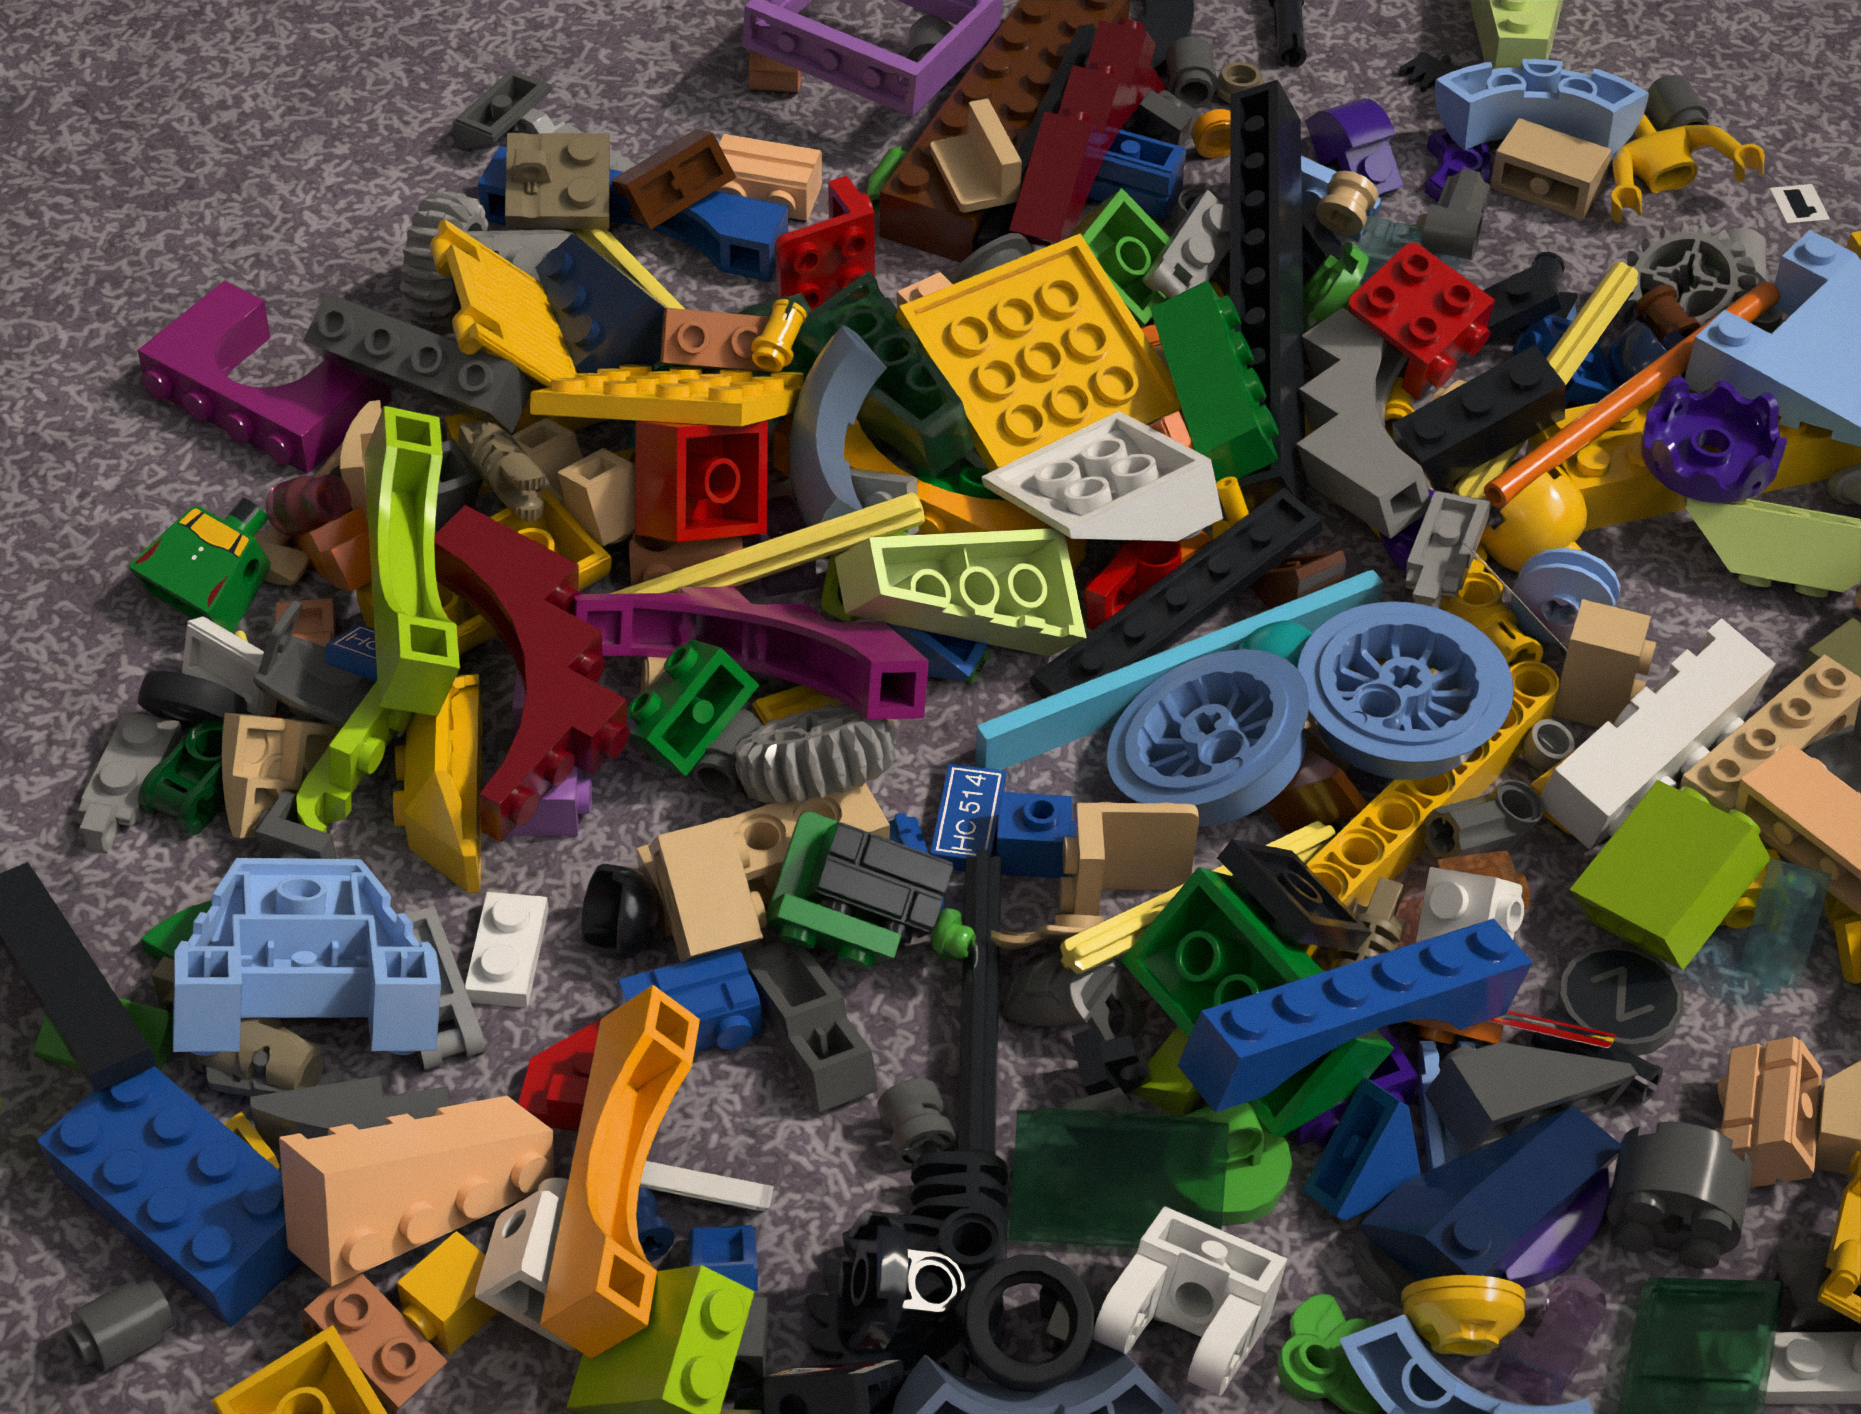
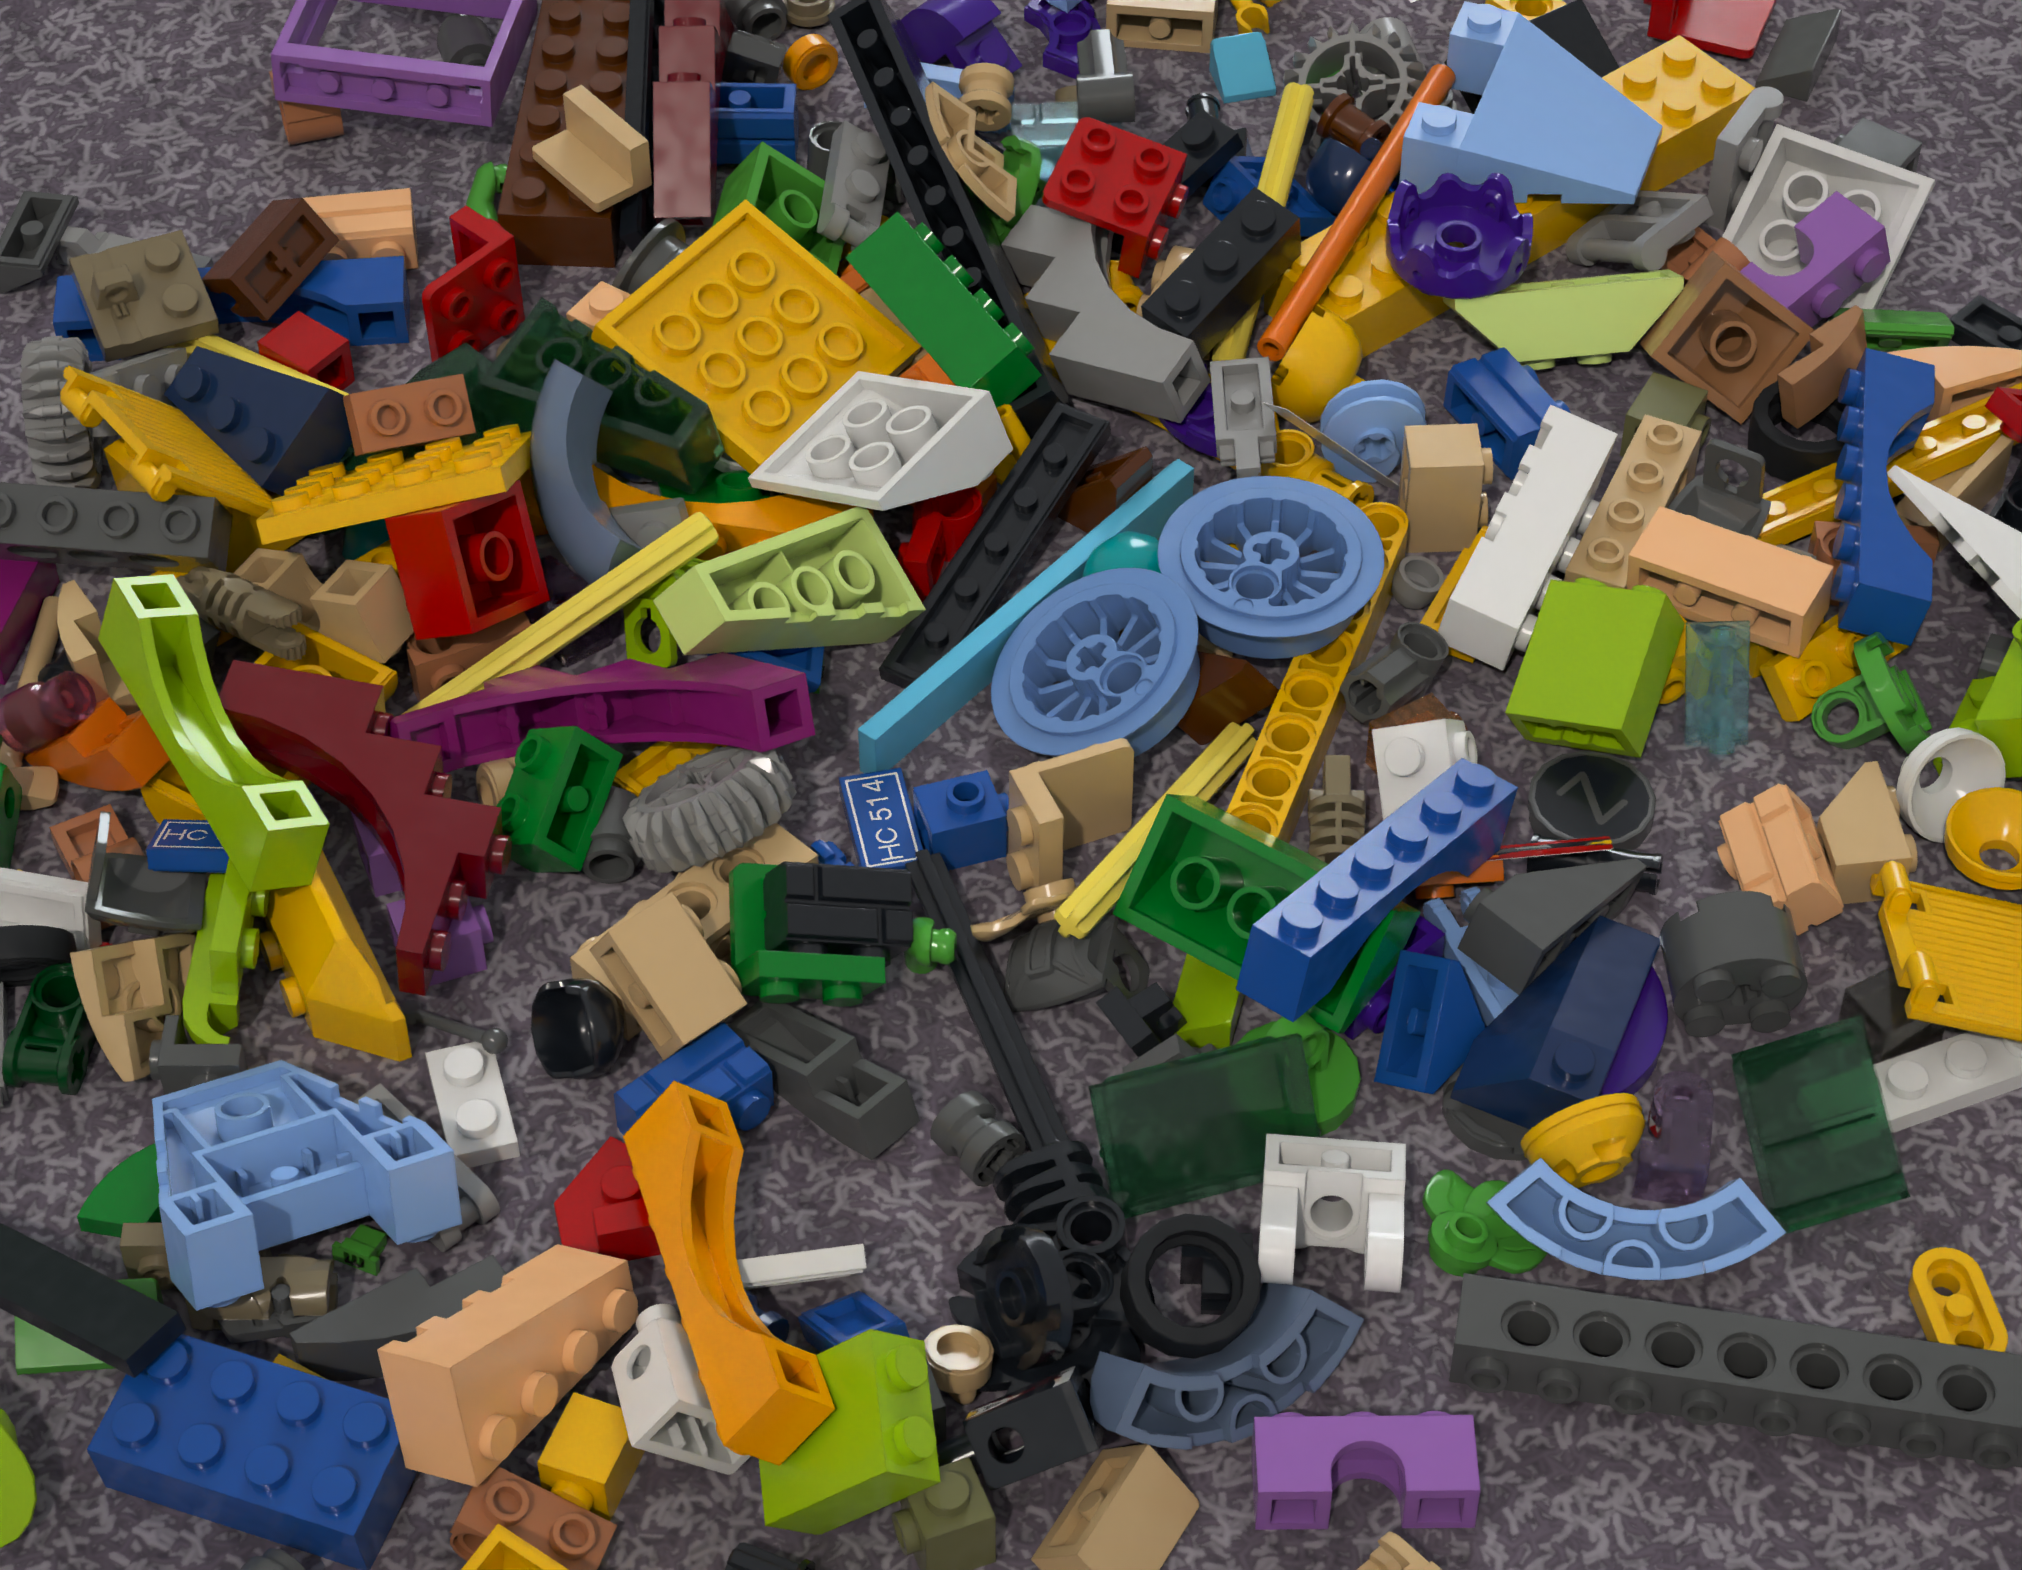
camera: 20 degrees left, 0 degrees up
yellow pin [751,299,807,372] -> none
black plate [1217,839,1372,951] -> none
none -> red brick [257,311,355,391]
none -> bright green piece [332,1224,387,1276]
none -> dark grey hinge [399,1000,508,1054]
none -> tan tile [924,1324,994,1405]
none -> tan brick [925,81,1017,222]
none -> medium azure slope [1209,32,1276,104]
none -> blue brick [1443,347,1571,480]

